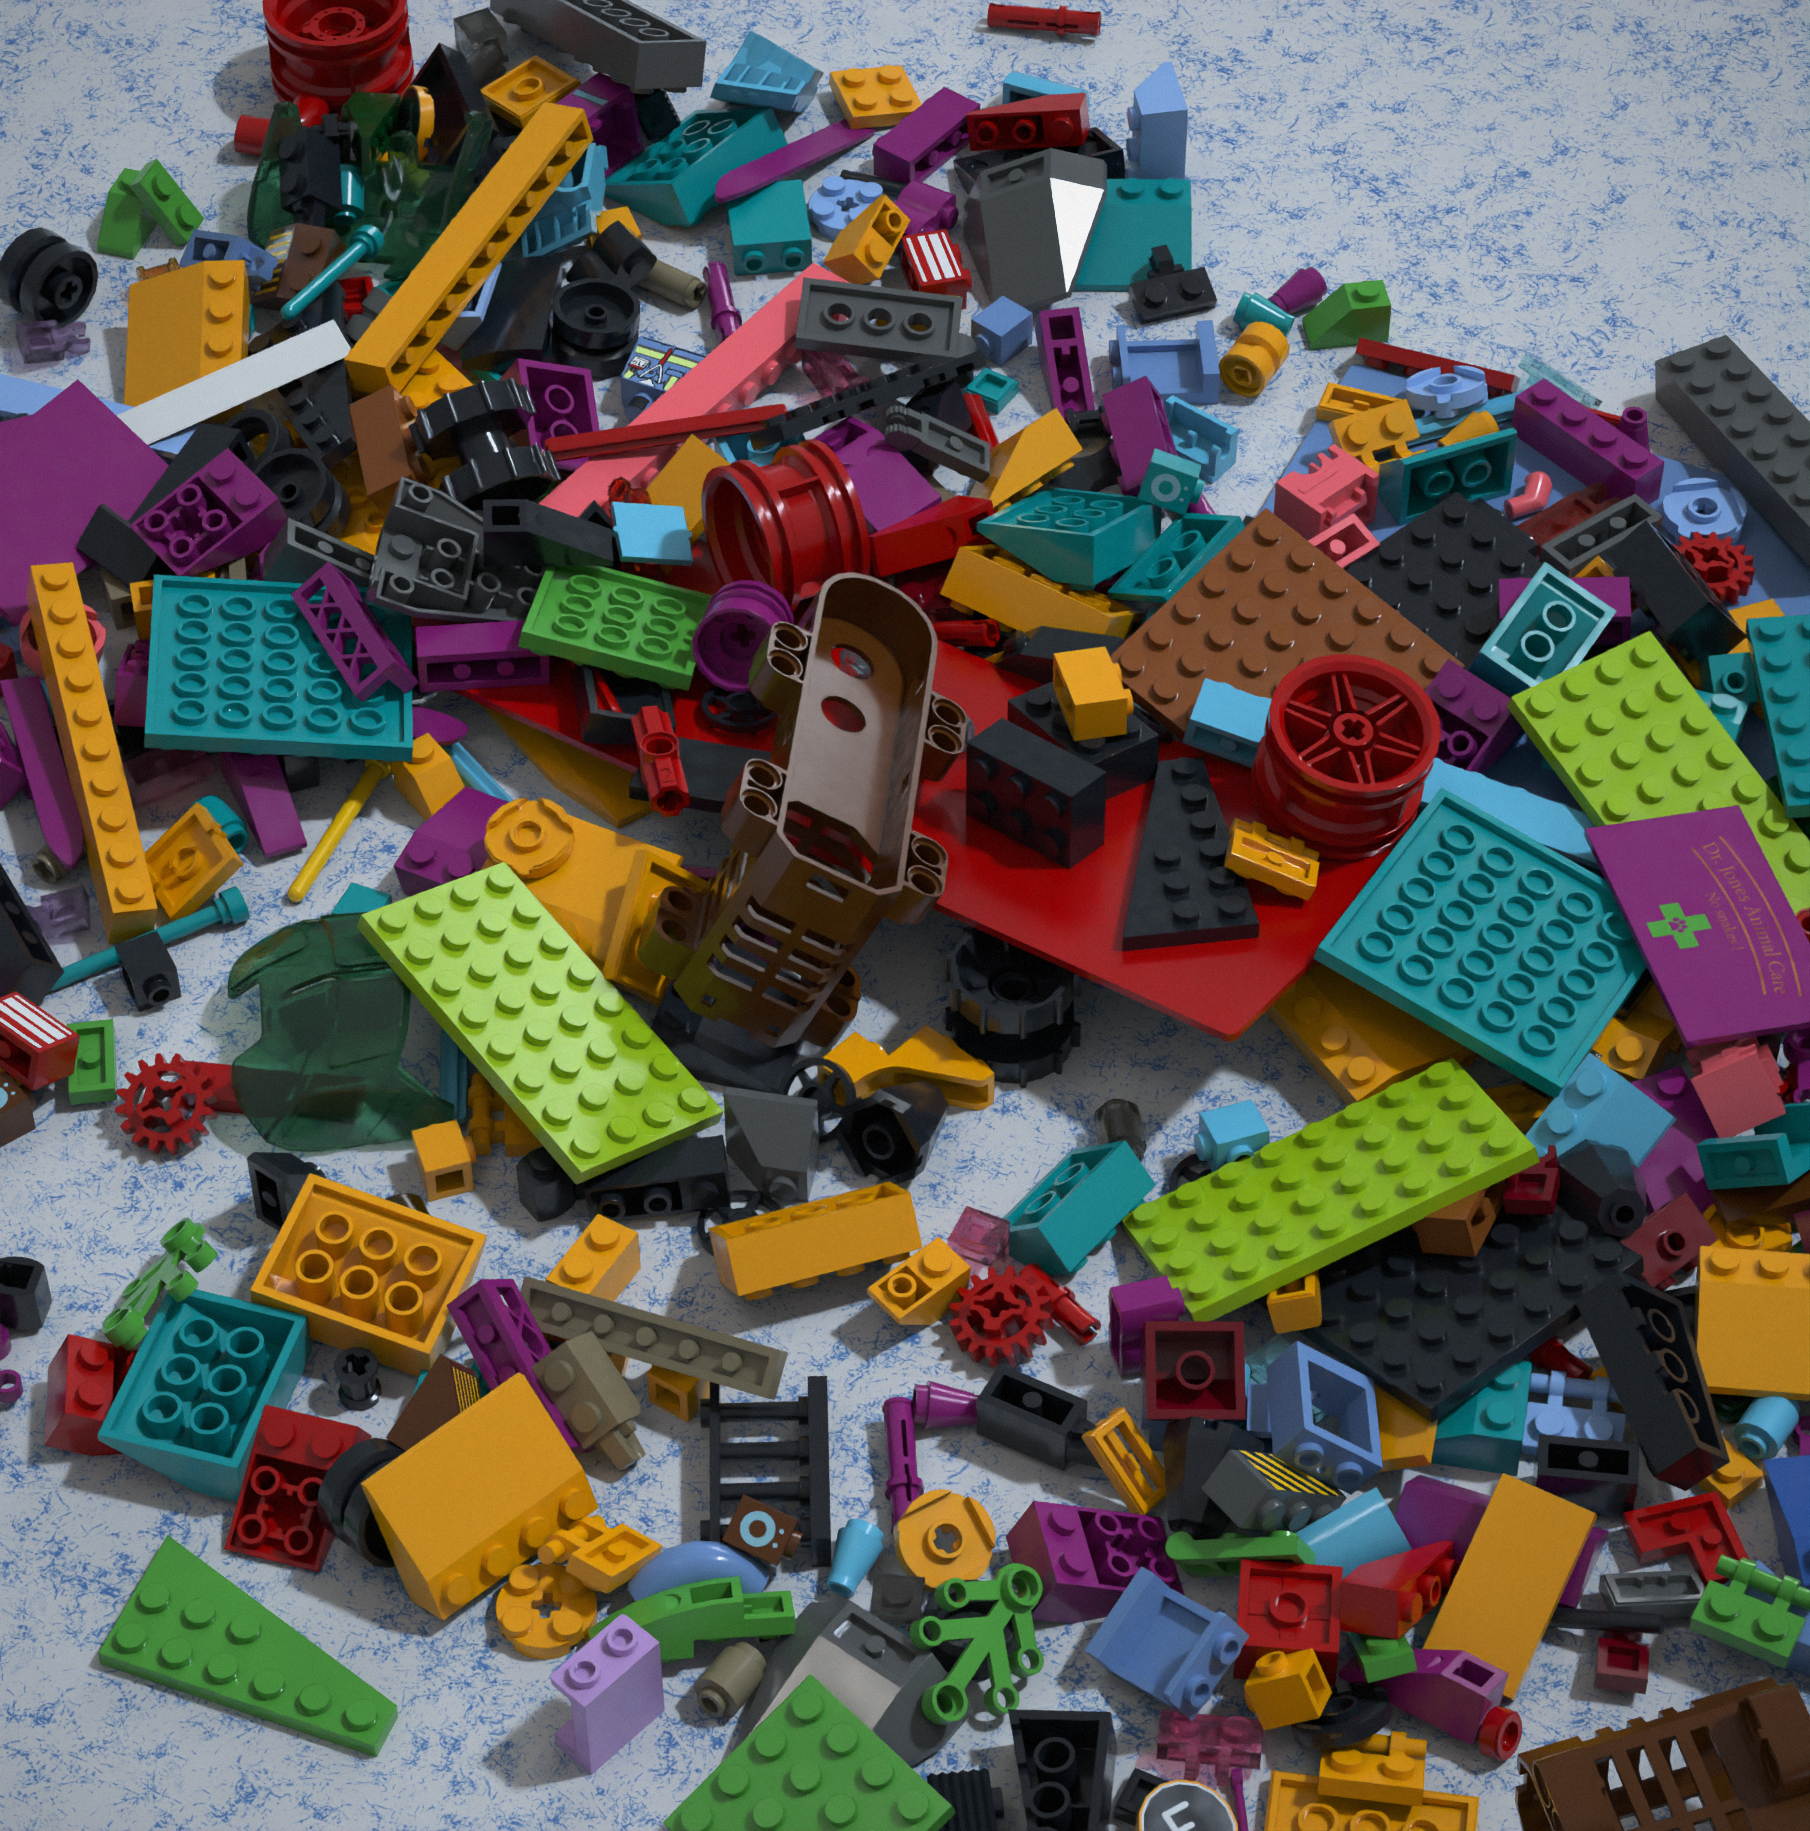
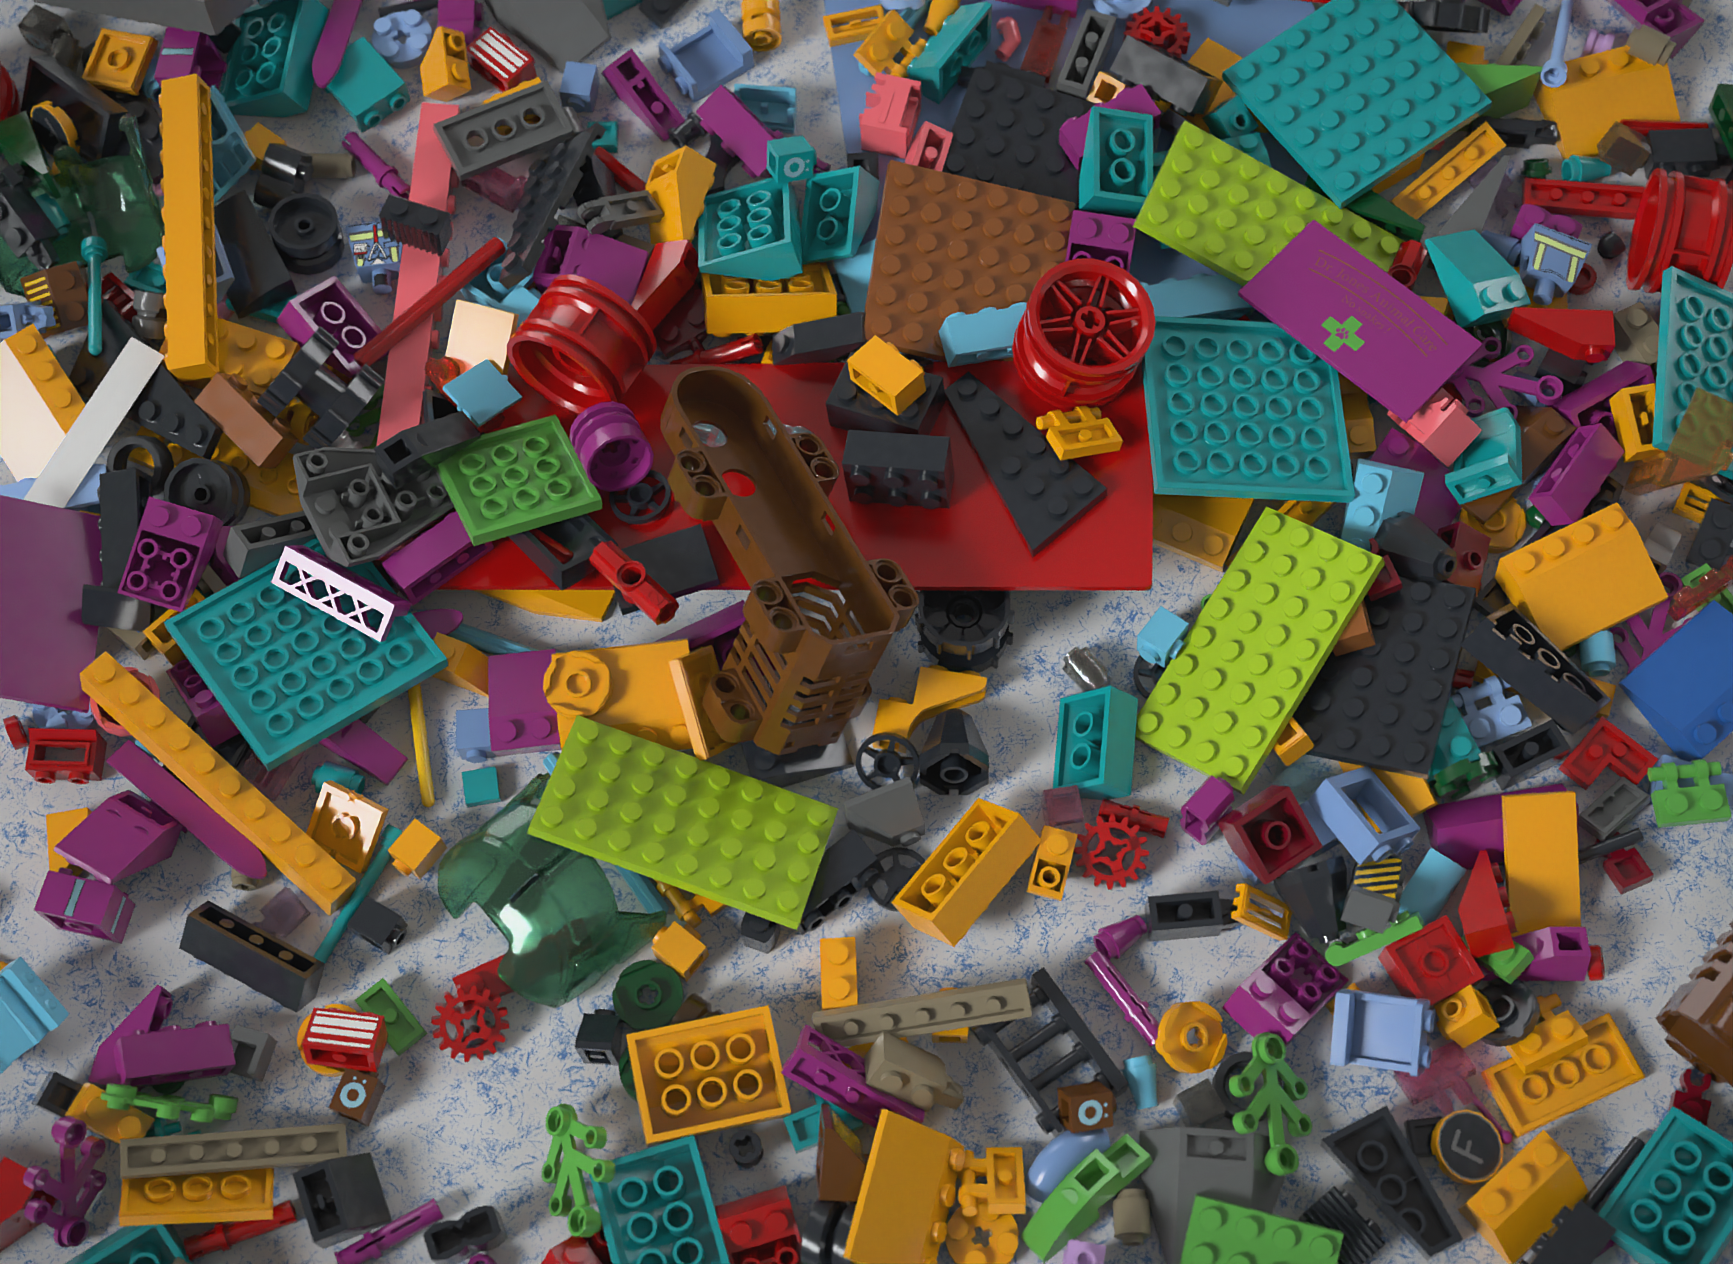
camera: 30 degrees left, 20 degrees up
none -> black brick [379,194,453,256]
none -> light orange brick [388,818,447,880]
none -> medium blue brick [456,708,496,763]
none -> dark green plate [612,960,684,1032]
none -> dark green plate [1429,752,1501,800]

